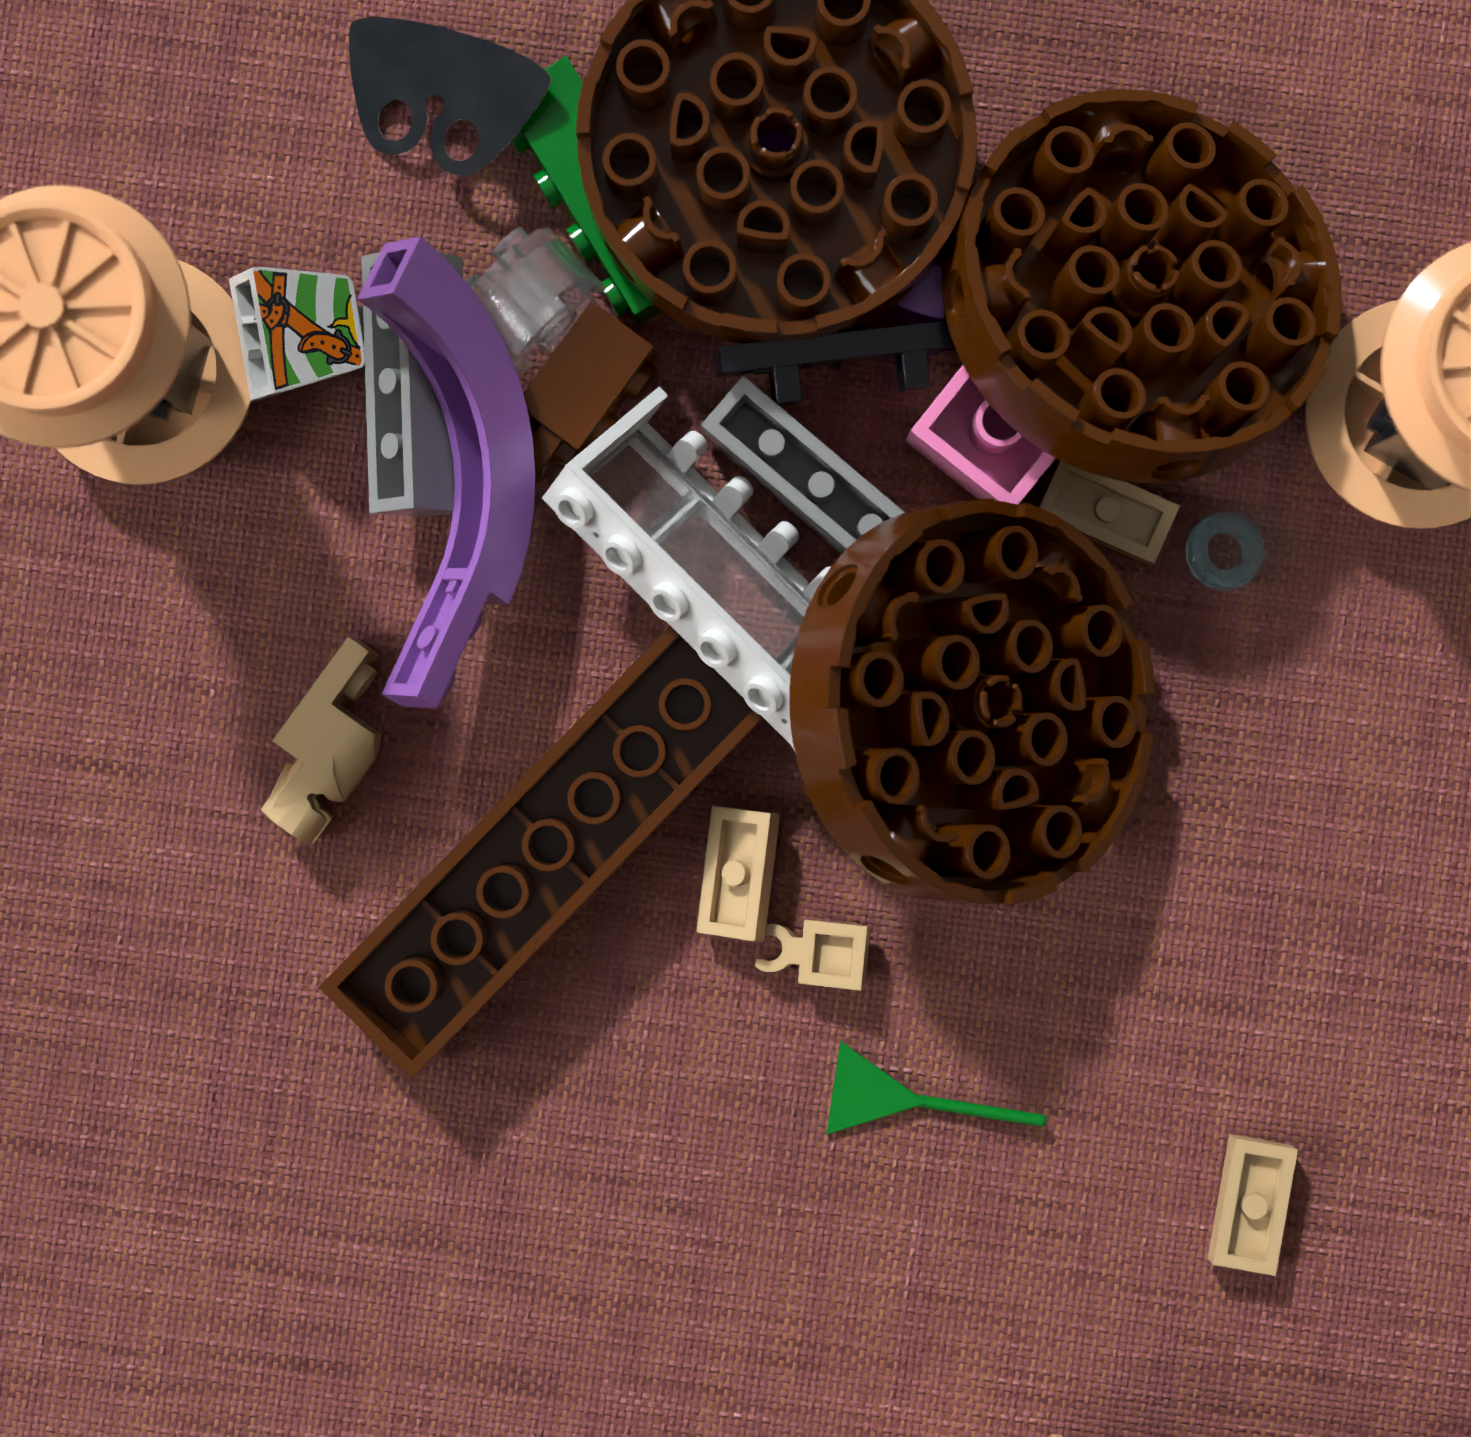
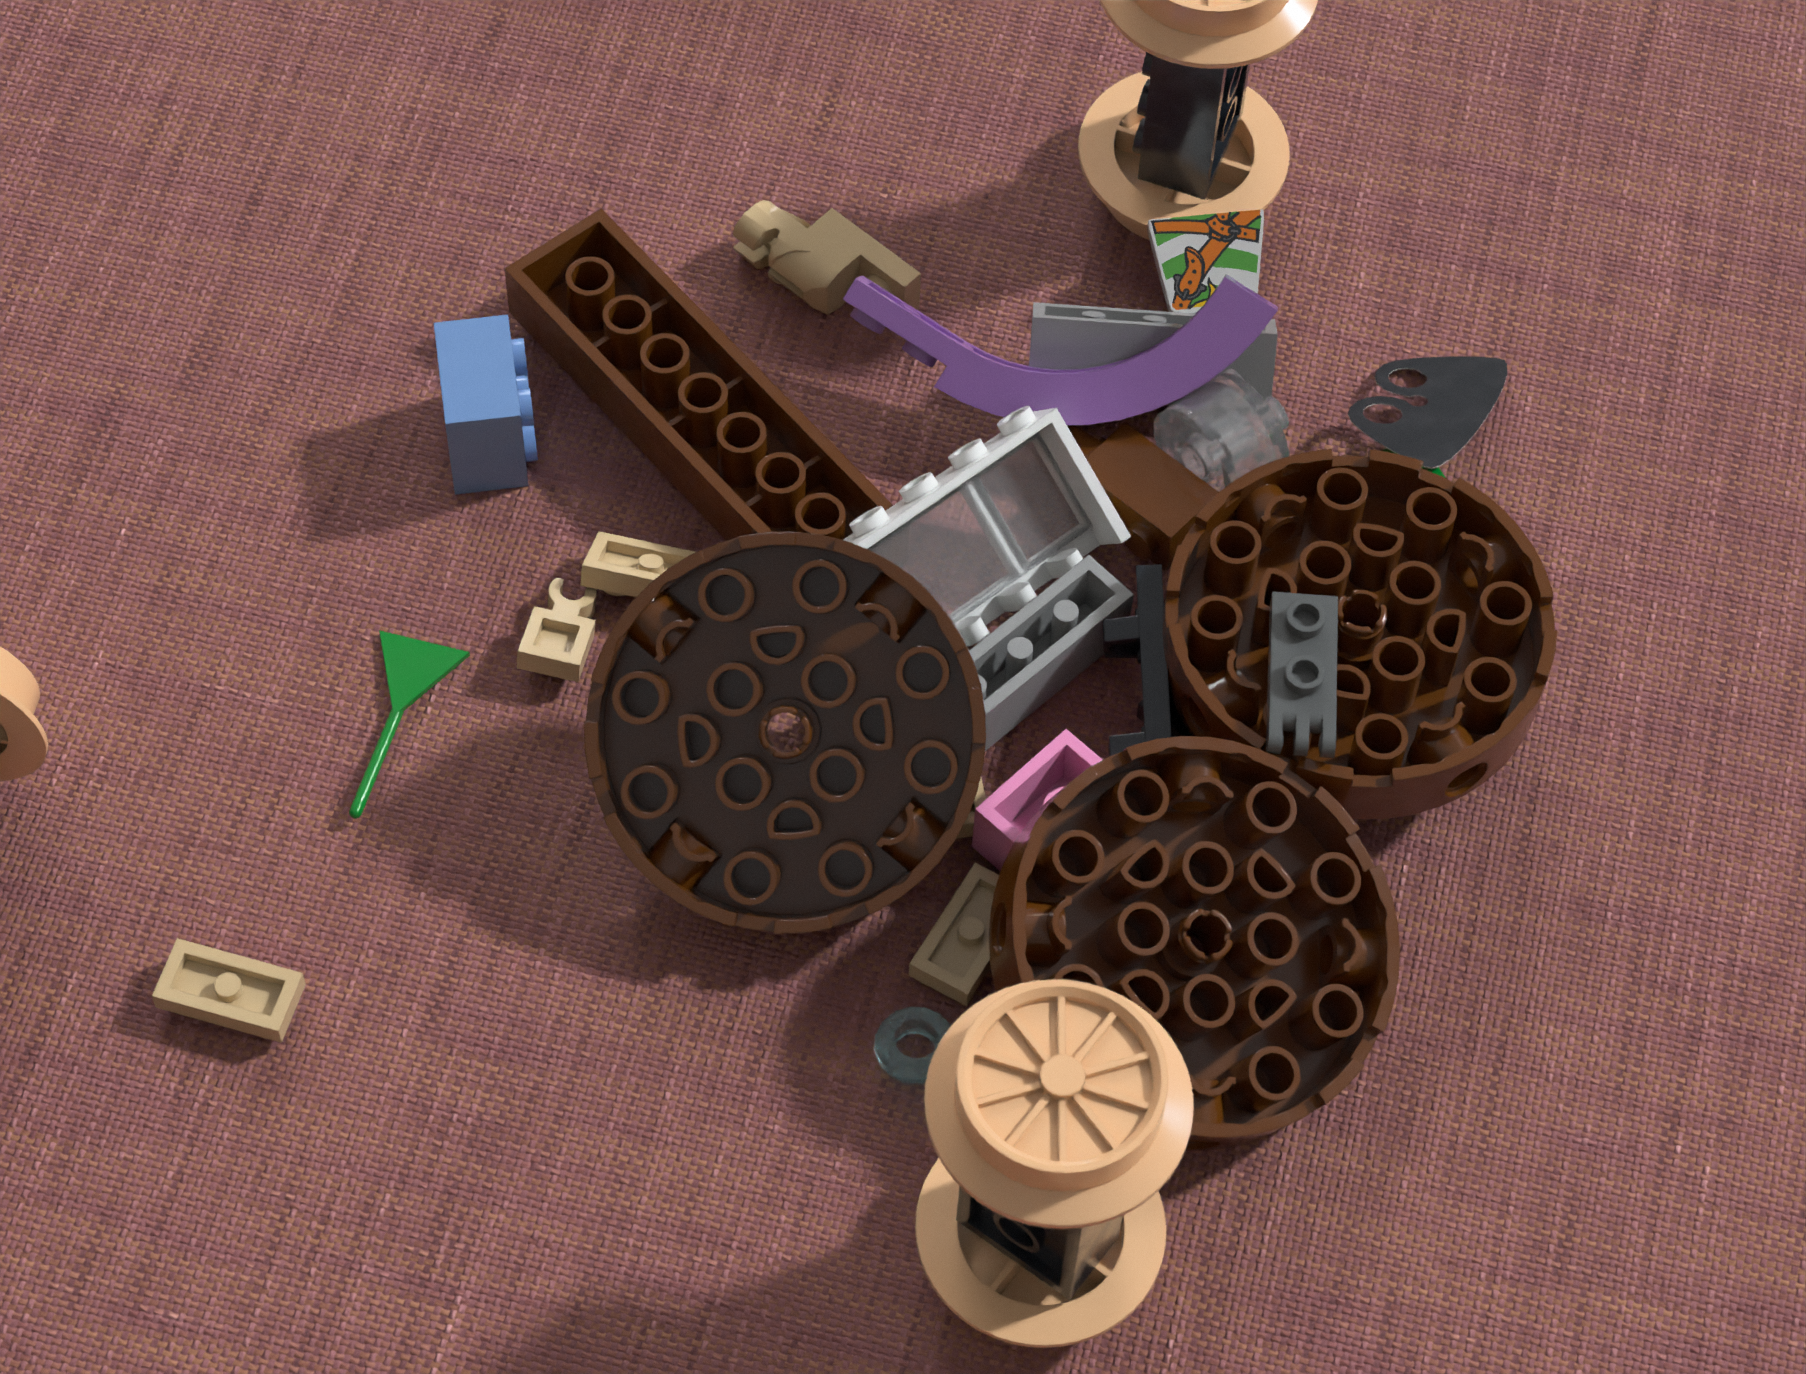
camera: 85 degrees right, 30 degrees down
none -> medium blue brick [434,315,538,495]
none -> dark grey hinge [1266,592,1338,758]

